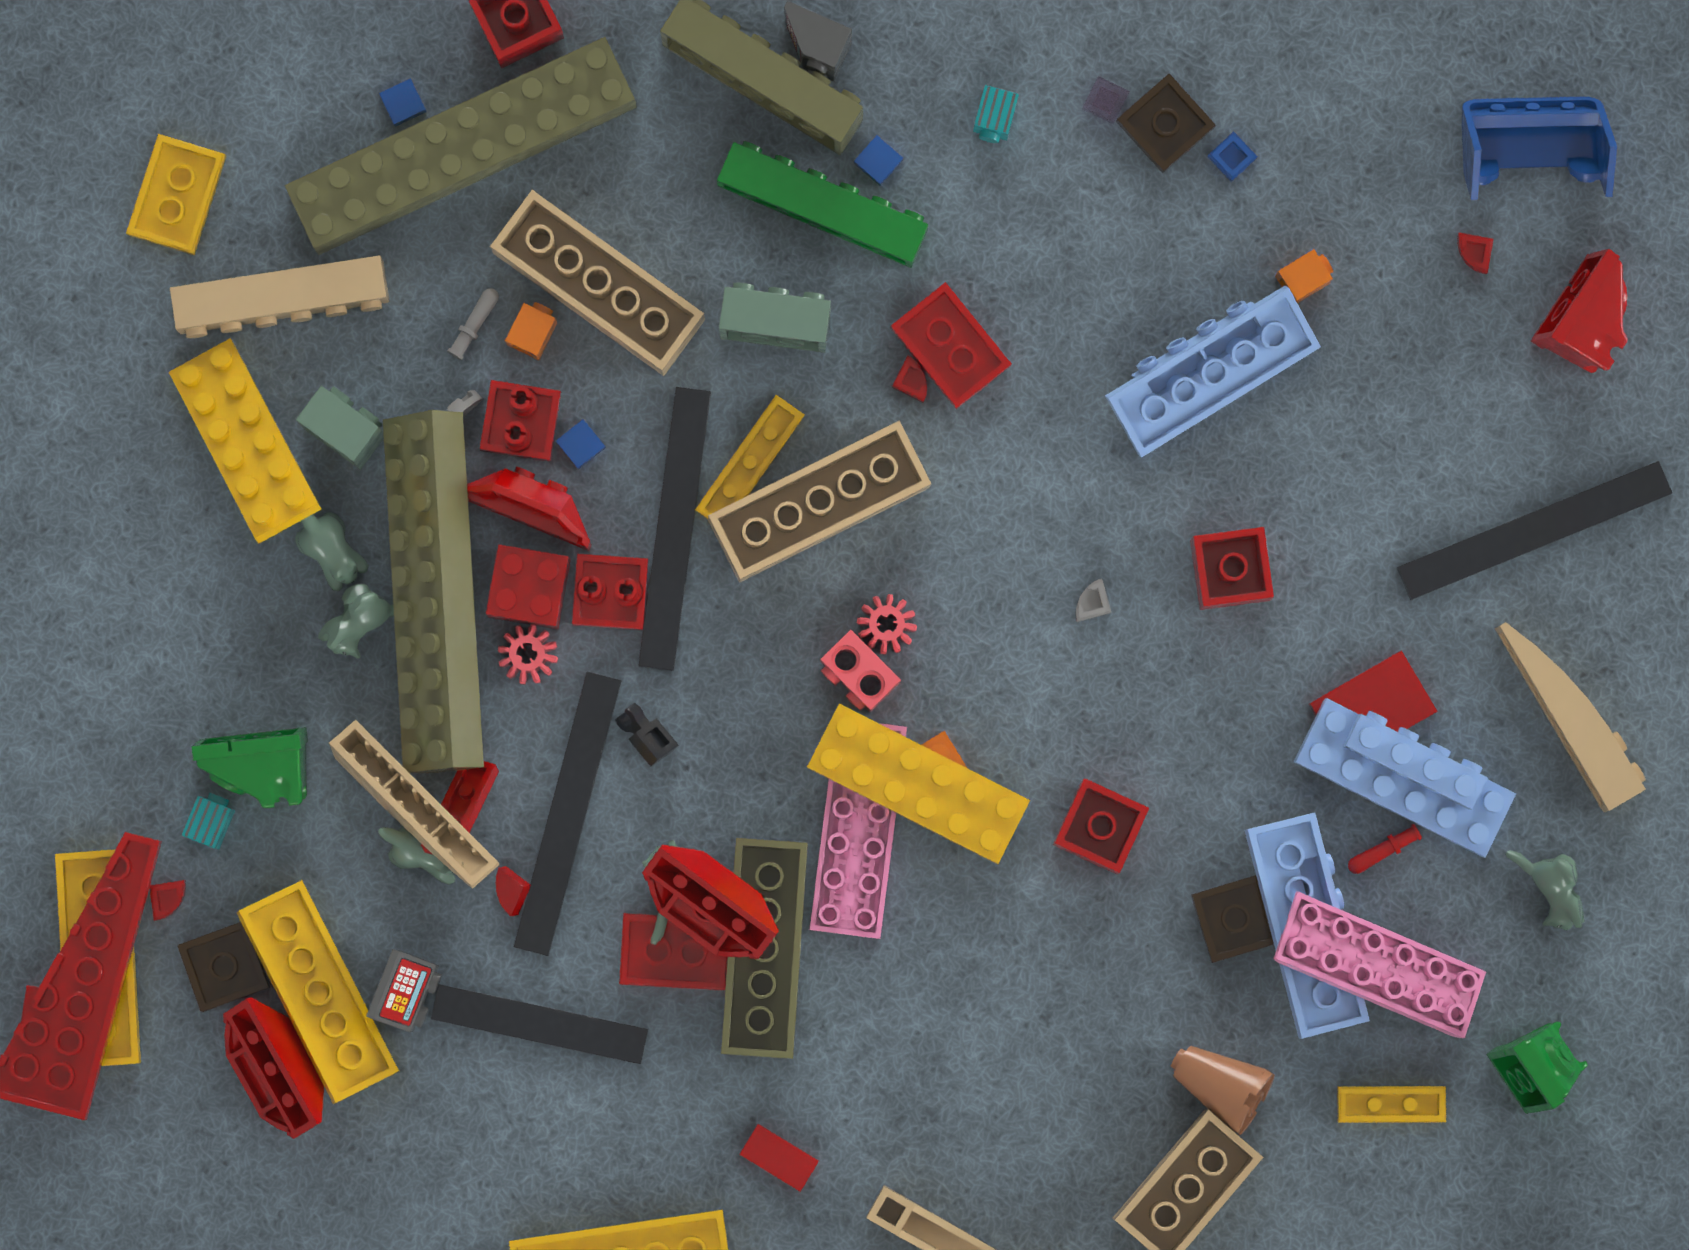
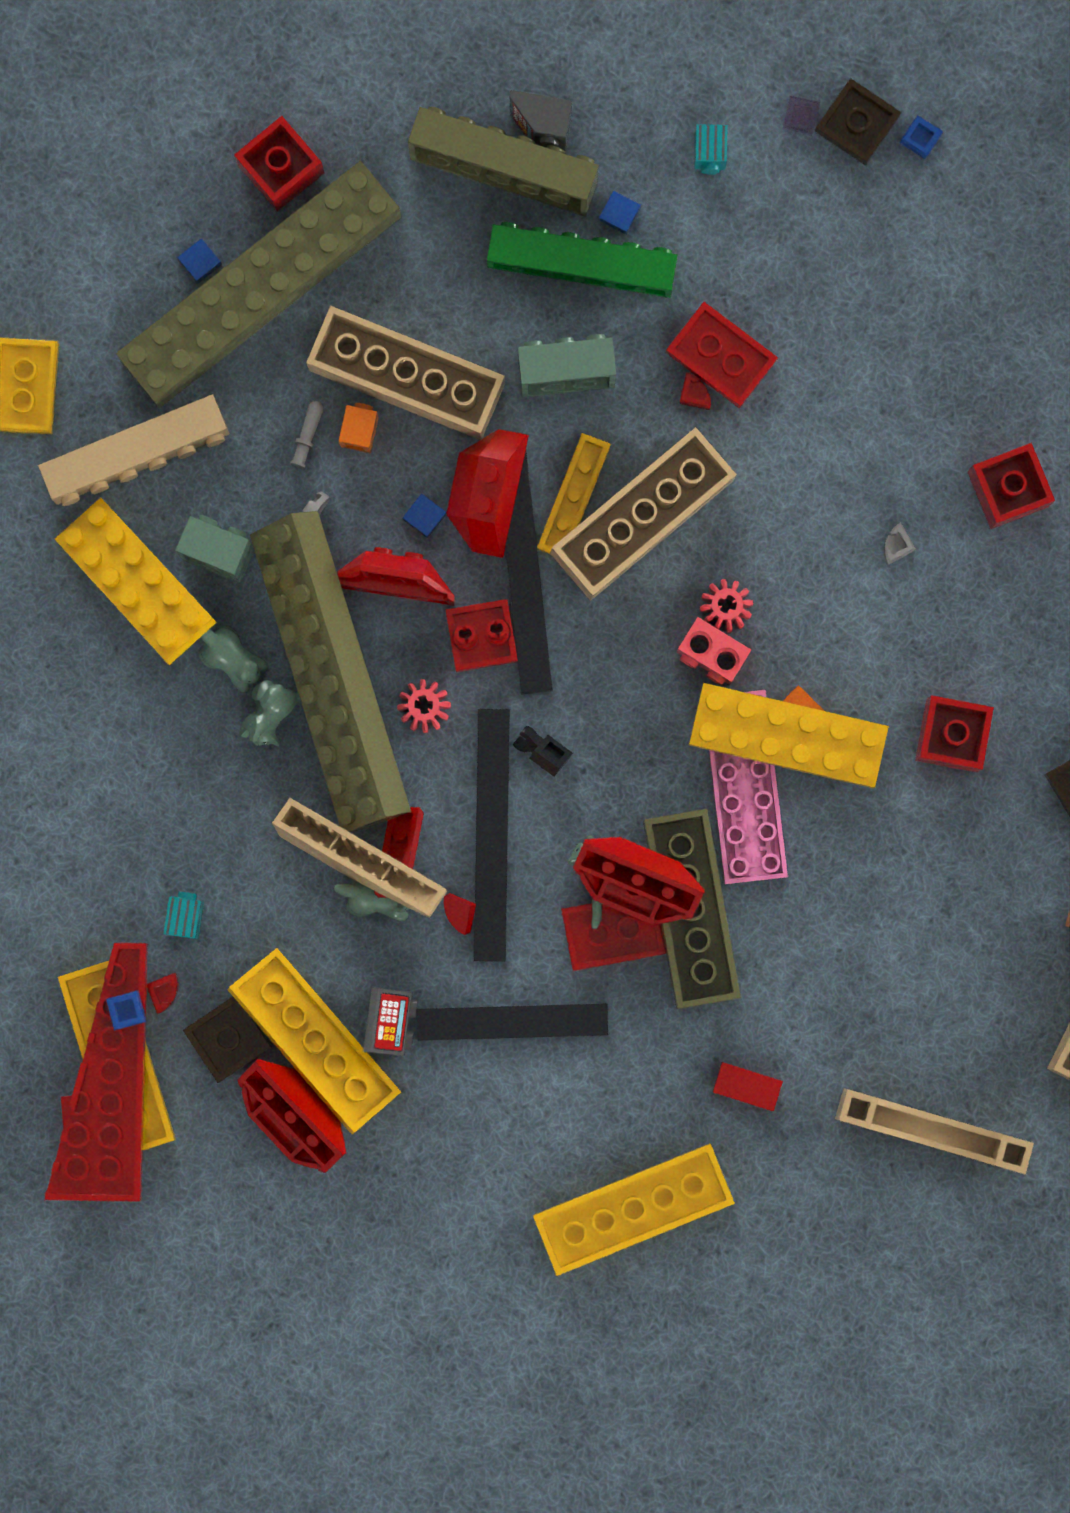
camera: 10 degrees left, 0 degrees up
green piece [191,727,308,808] -> none
red plate [480,380,562,462] -> none
red brick [486,544,571,630] -> none
light blue plate [1105,286,1321,457] -> none
orange brick [1275,249,1333,304] -> none
none -> blue tile [106,991,147,1030]
none -> red wedge [446,429,529,558]

